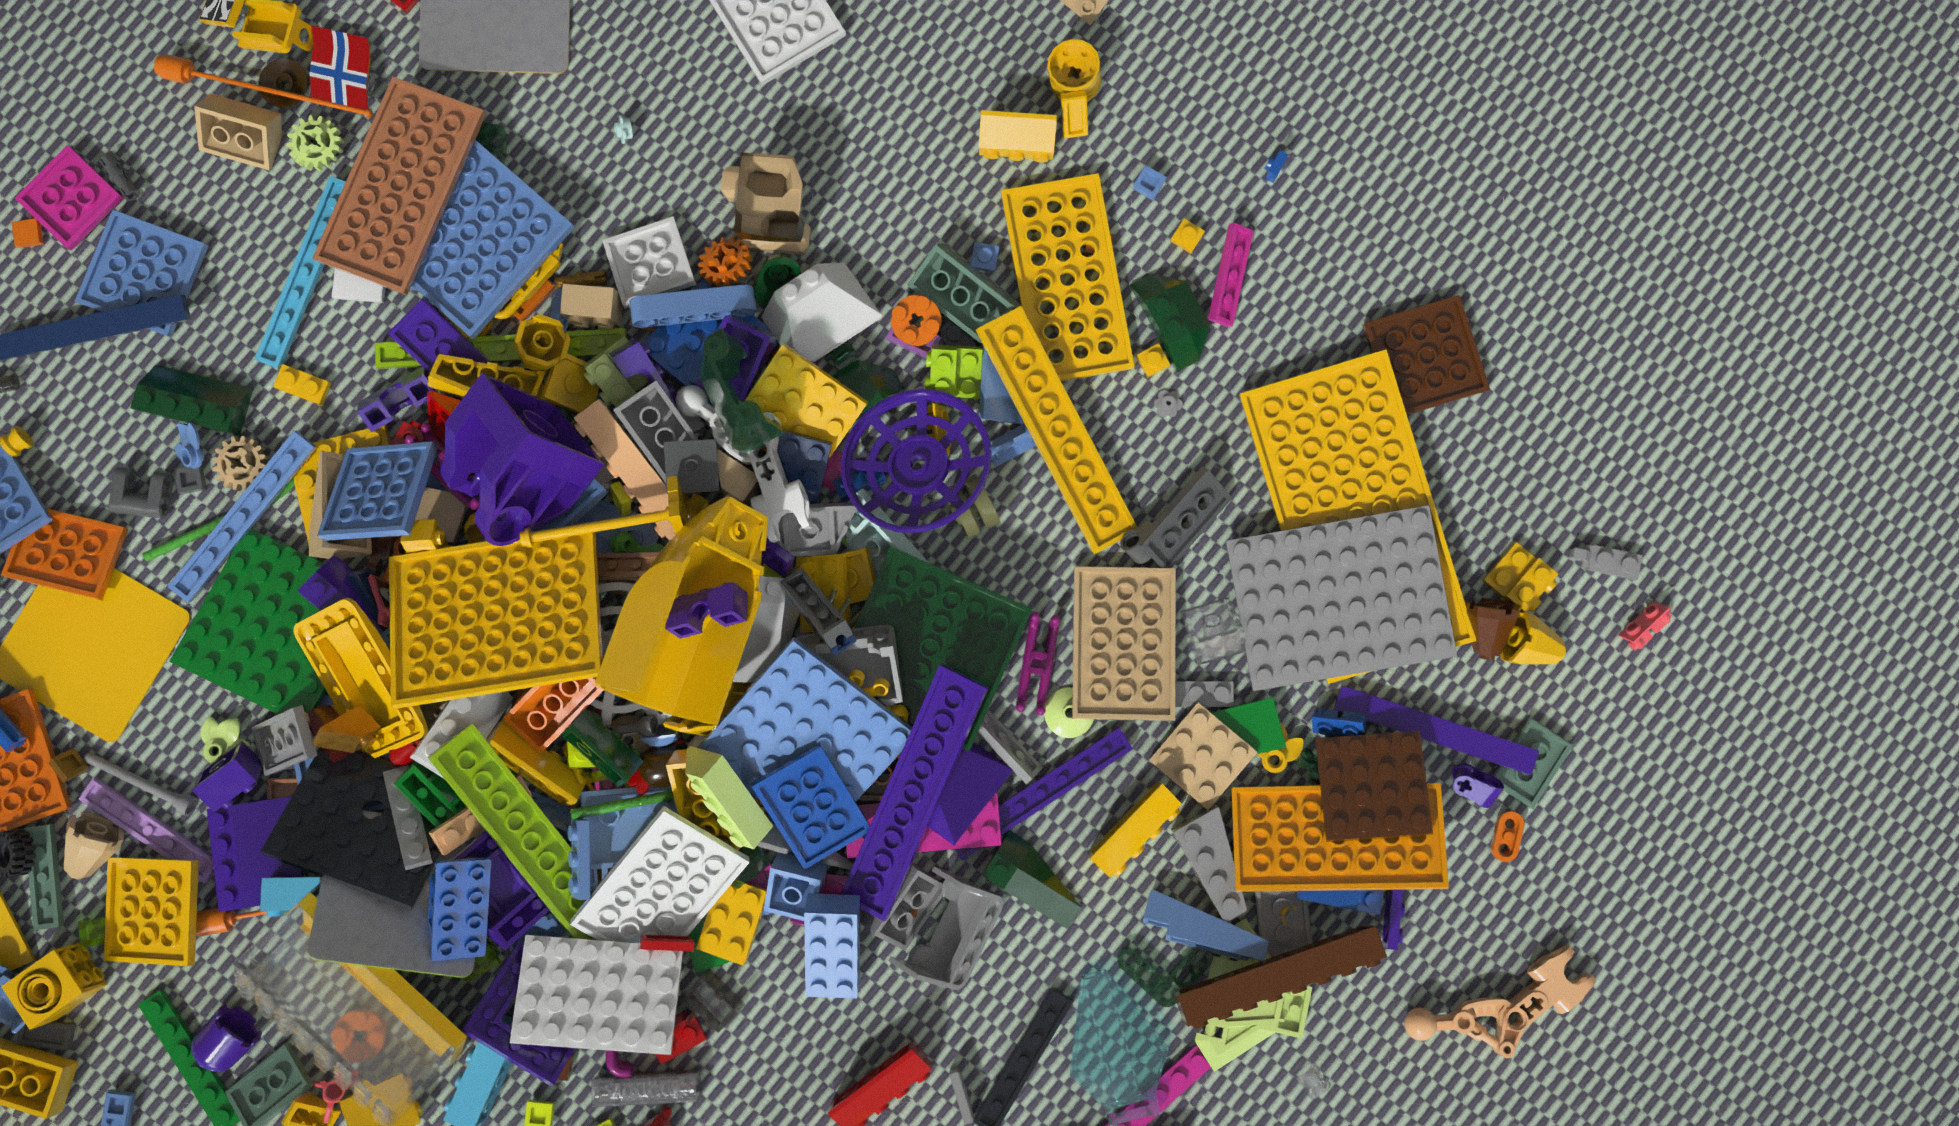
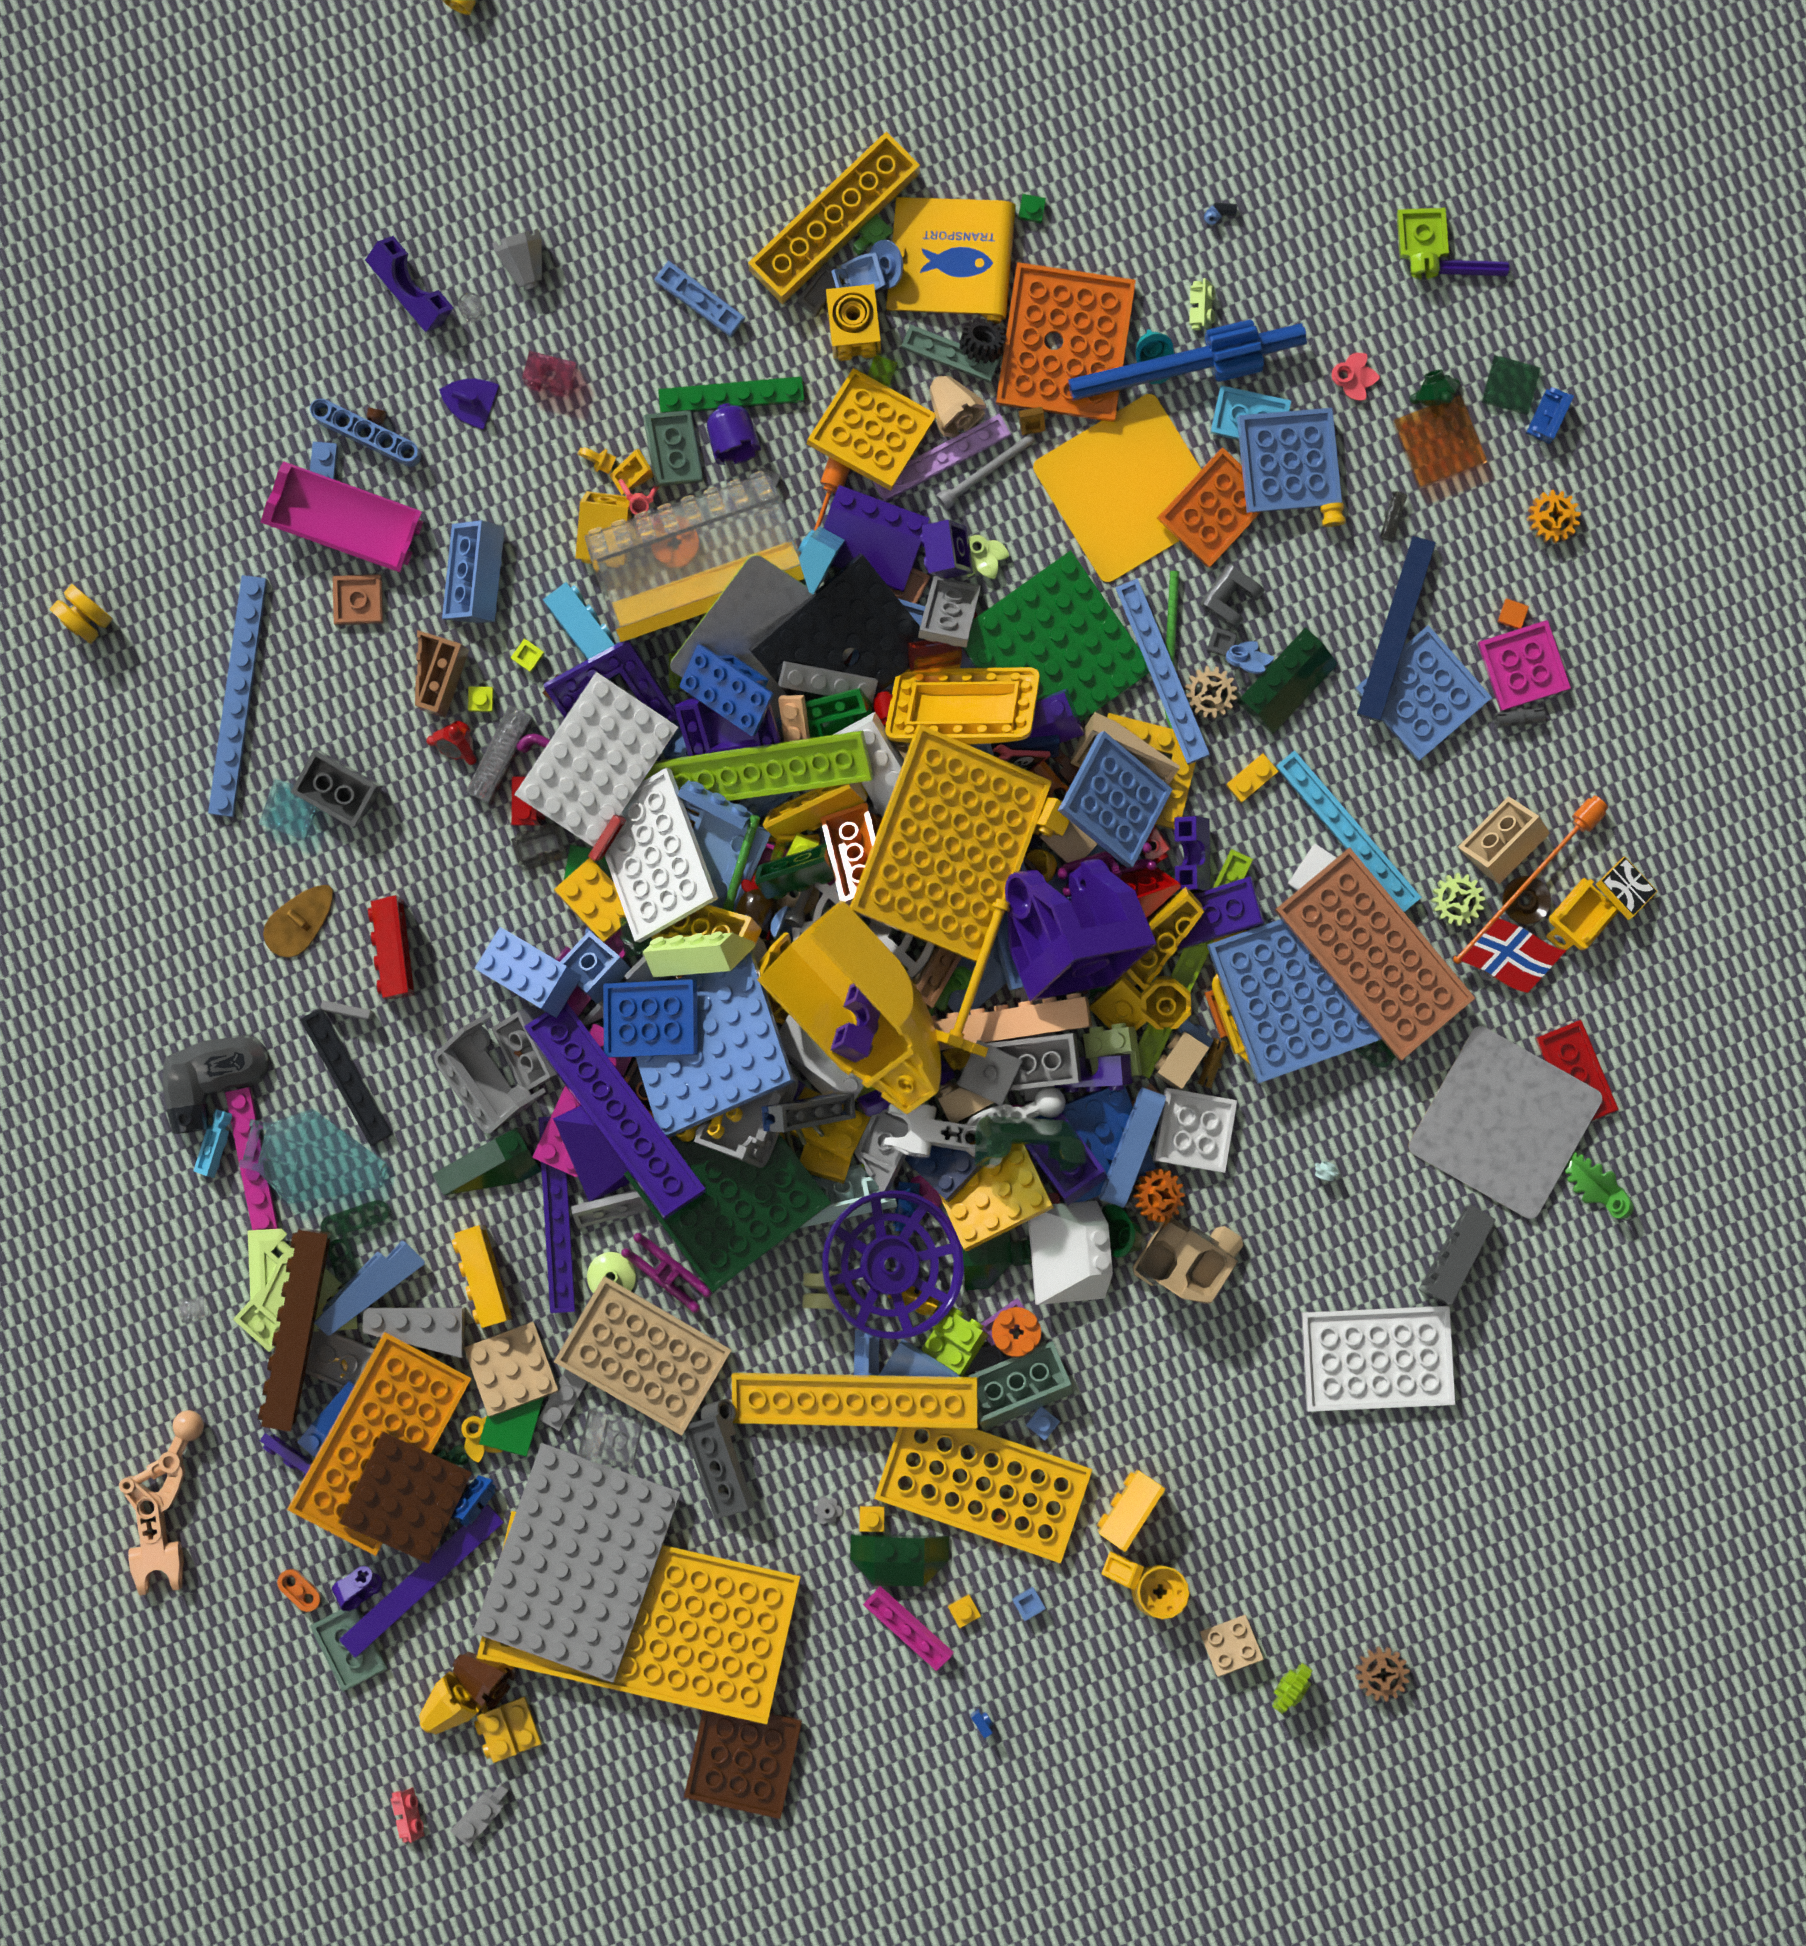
camera: 115 degrees right, 0 degrees up
pearl gold slope [312,705,381,753] -> none
neon yellow plate [610,481,633,517] -> none

